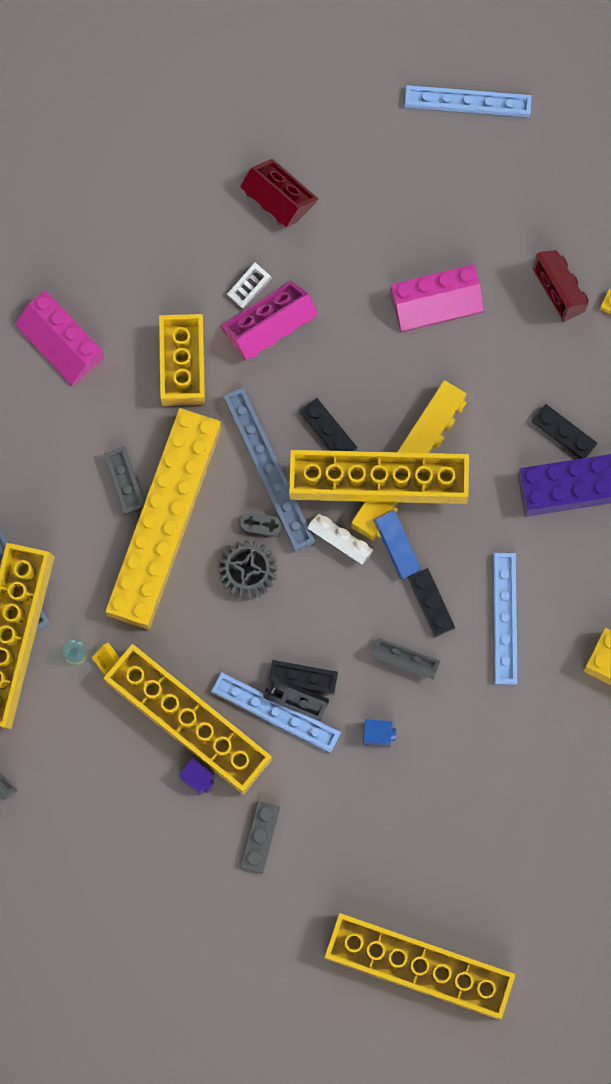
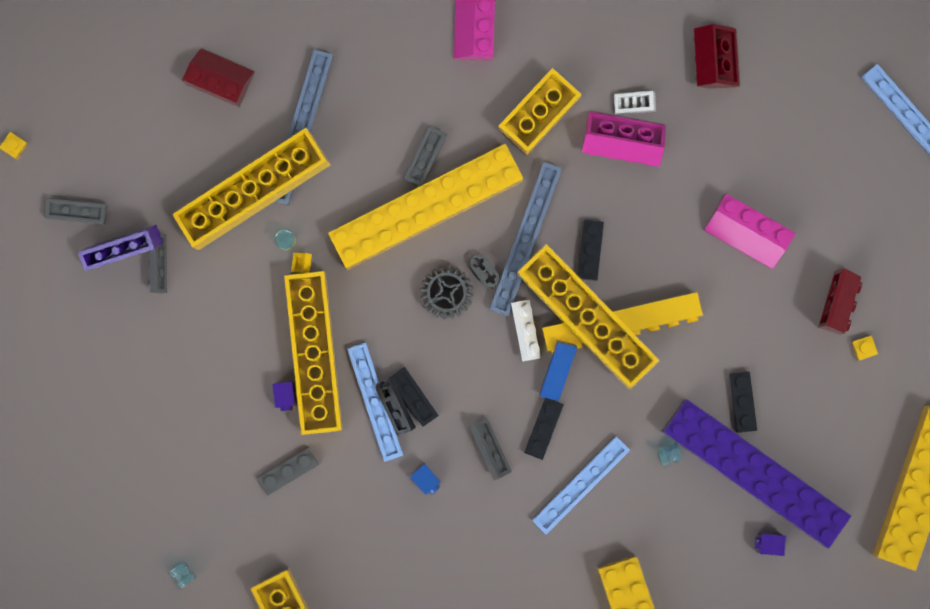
camera: 45 degrees right, 10 degrees up
none -> clear light blue wheel [168,561,196,589]
none -> clear light blue wheel [657,443,682,467]

